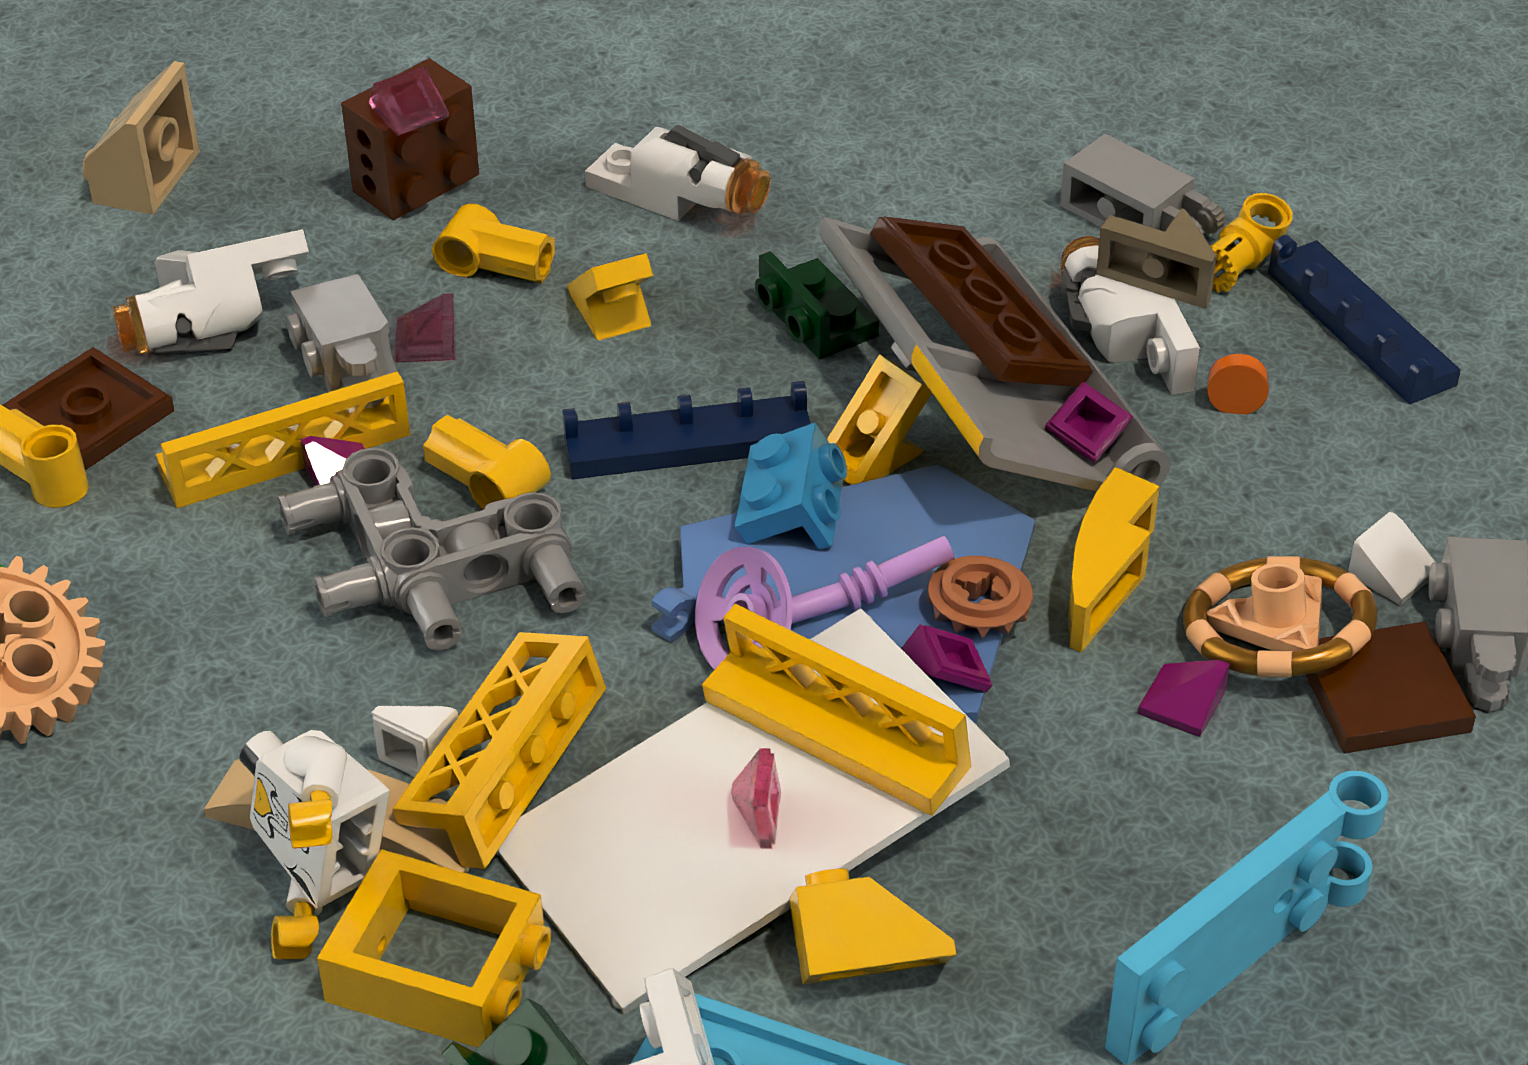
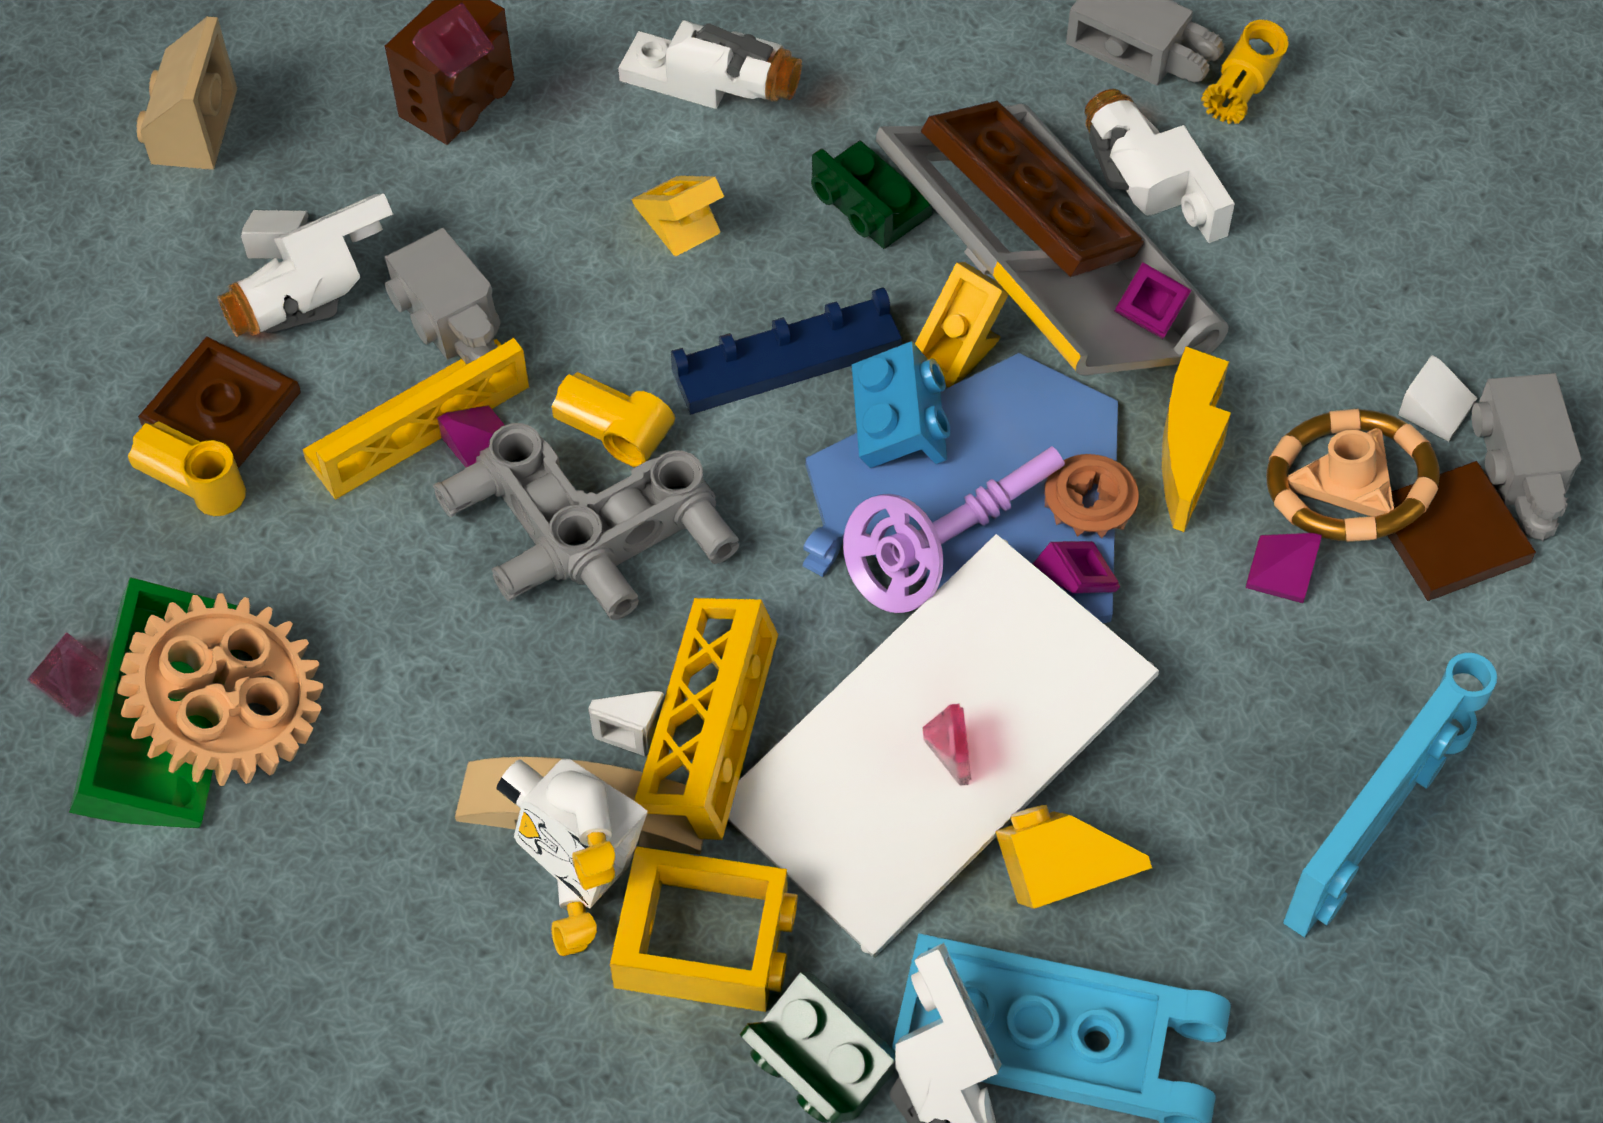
camera: 10 degrees left, 15 degrees up
clear pink slope [396,293,456,362] -> none
yellow piece [432,203,555,283] -> none
yellow fence [702,604,971,816] -> none
dark tan slope [1096,208,1216,309] -> none
orange tile [1207,354,1269,415] -> none
dark blue hinge [1268,235,1461,405] -> none

